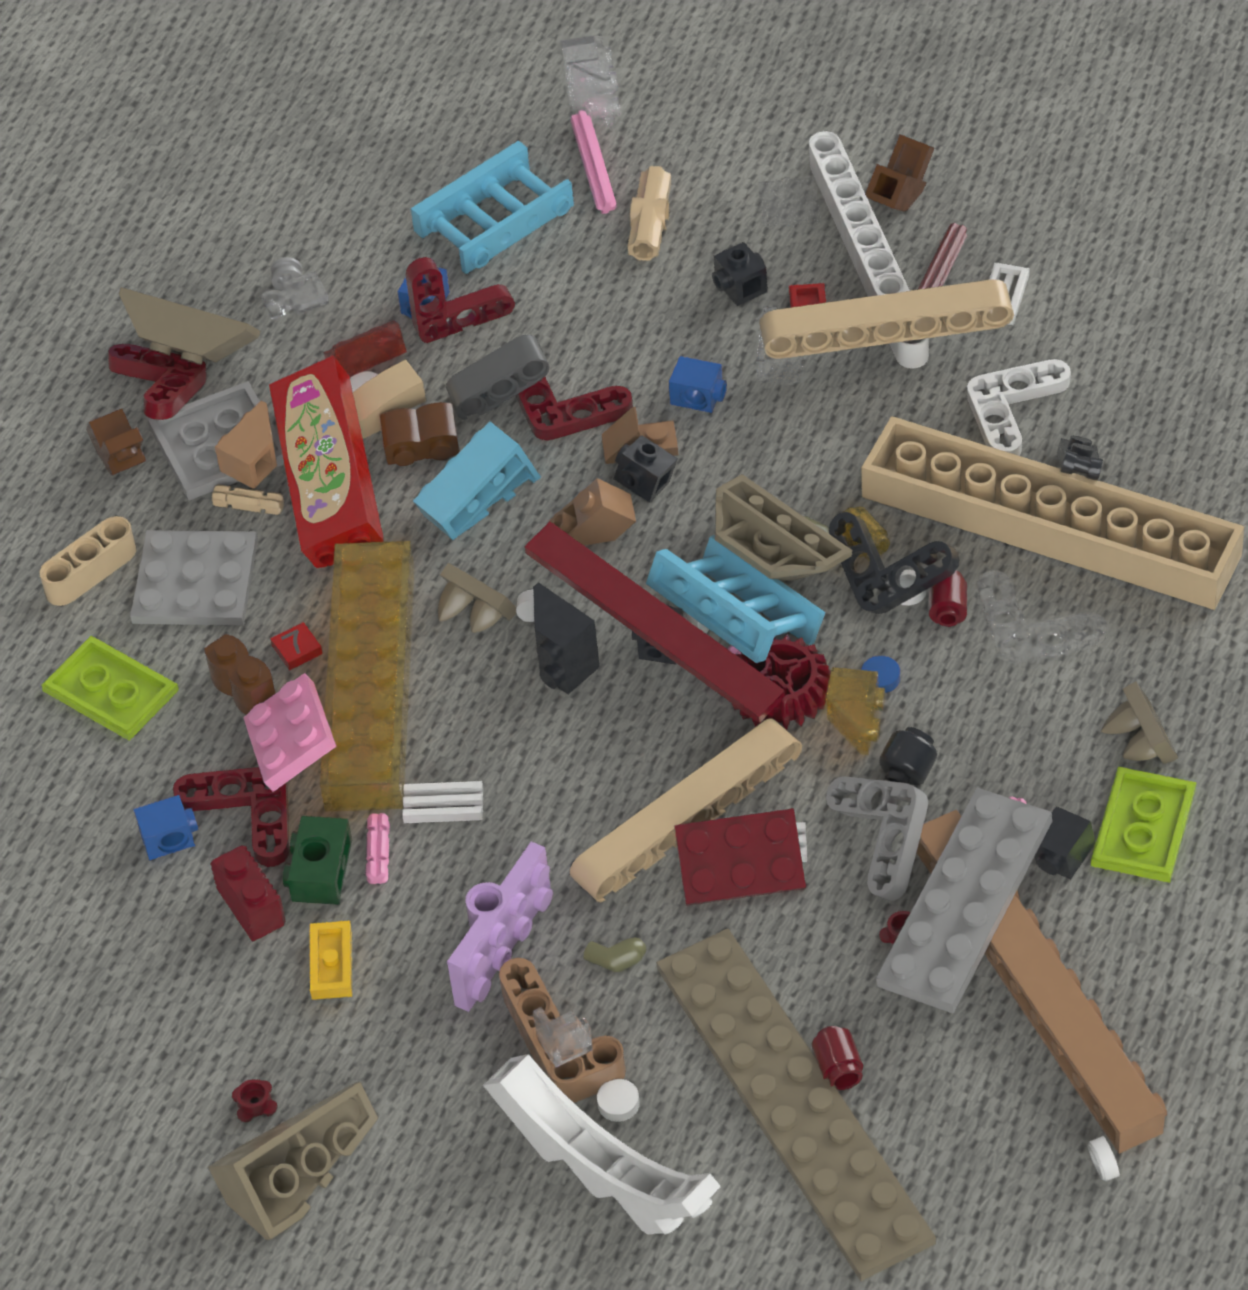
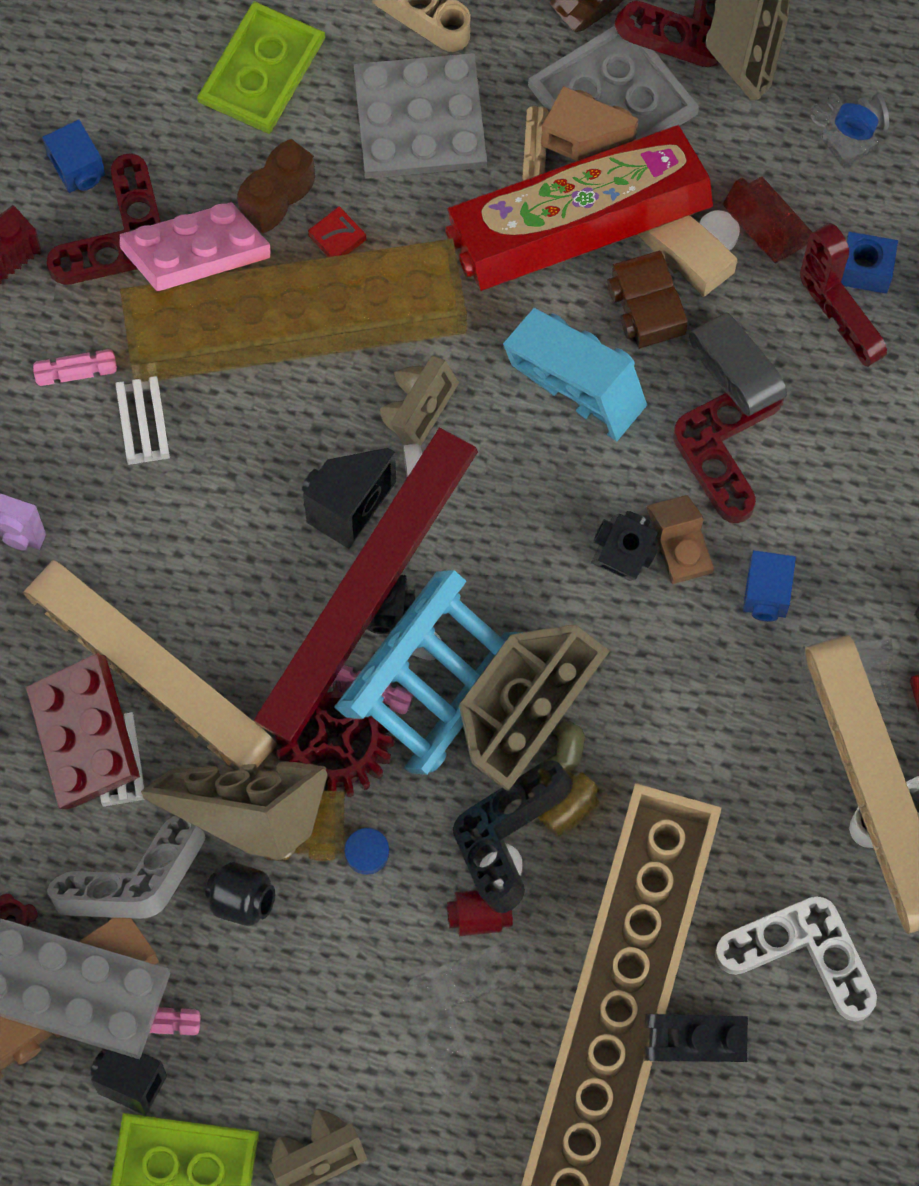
camera: 75 degrees right, 20 degrees up
dark green brick [283,816,352,905] -> none
medium nougat slope [549,478,636,545] -> none
none -> dark tan wedge [141,762,328,860]
none -> blue tile [835,103,879,140]

